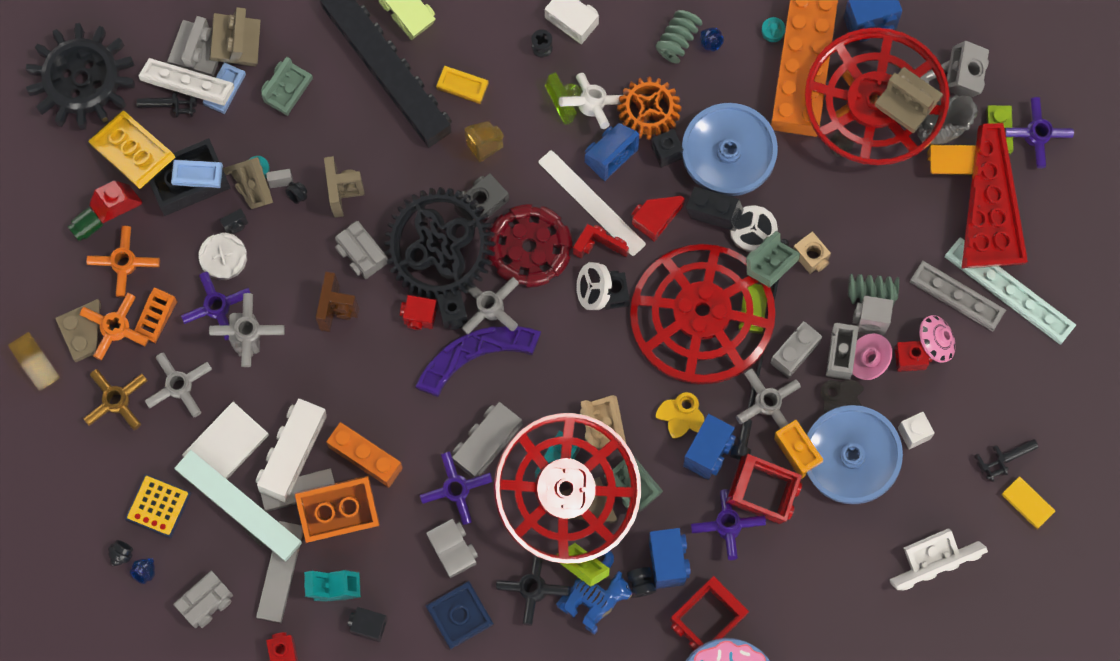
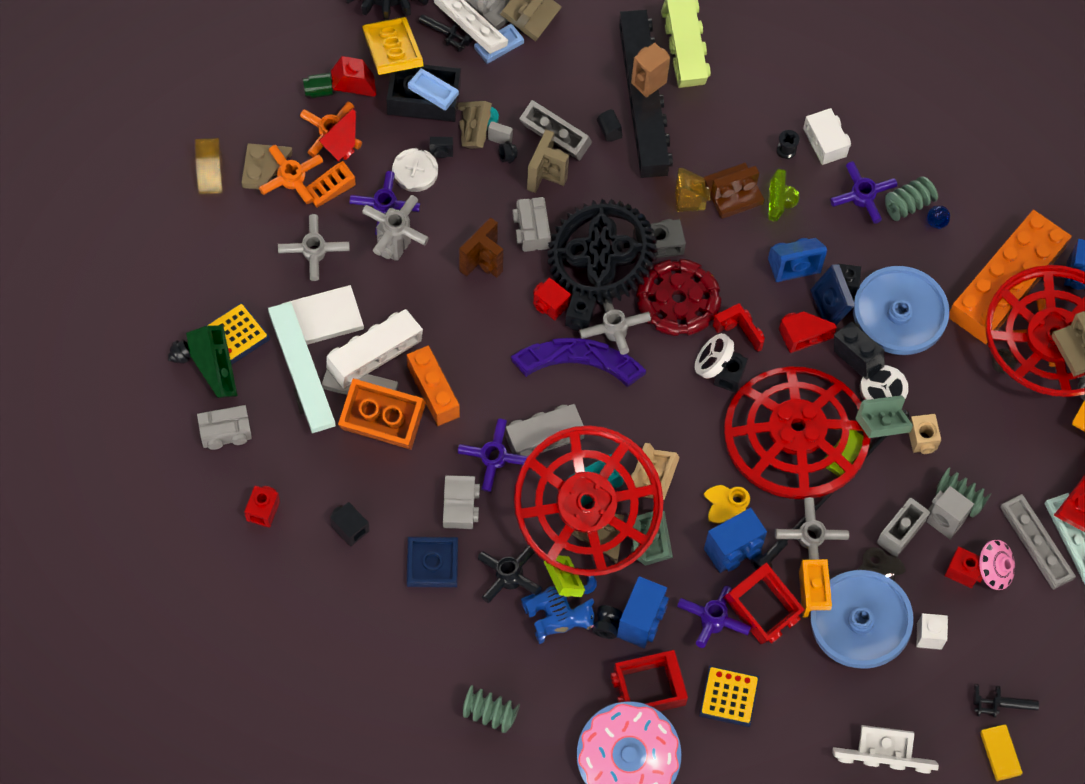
camera: 25 degrees right, 10 degrees down
pearl gold bar [83,369,148,430] -> none
clear blue plate [130,558,155,584] -> none
light grey tile [256,521,303,623] -> none
sand green bracket [261,57,313,116] -> none
teal brick [304,570,361,601] -> none
yellow tile [436,66,489,104] -> none
white sticker [539,150,646,256] -> none
white bar [559,73,625,129] -> none
orange gear [617,76,681,140] -> none
teal tile [761,17,785,42] -> none
light grey brick [771,321,822,378] -> none
bright pink dish [852,333,892,380] -> none
none -> dark green slope [186,325,238,398]
none -> red slope [319,107,356,161]
none -> light grey brick [519,100,592,161]
none -> black brick [597,109,623,142]
none -> medium nougat brick [631,43,670,98]
none -> yellow tile [699,666,760,727]
none -> reddish brown bracket [703,162,765,219]
none -> dark blue tile [810,264,855,325]
none -> dark purple bar [830,161,897,224]

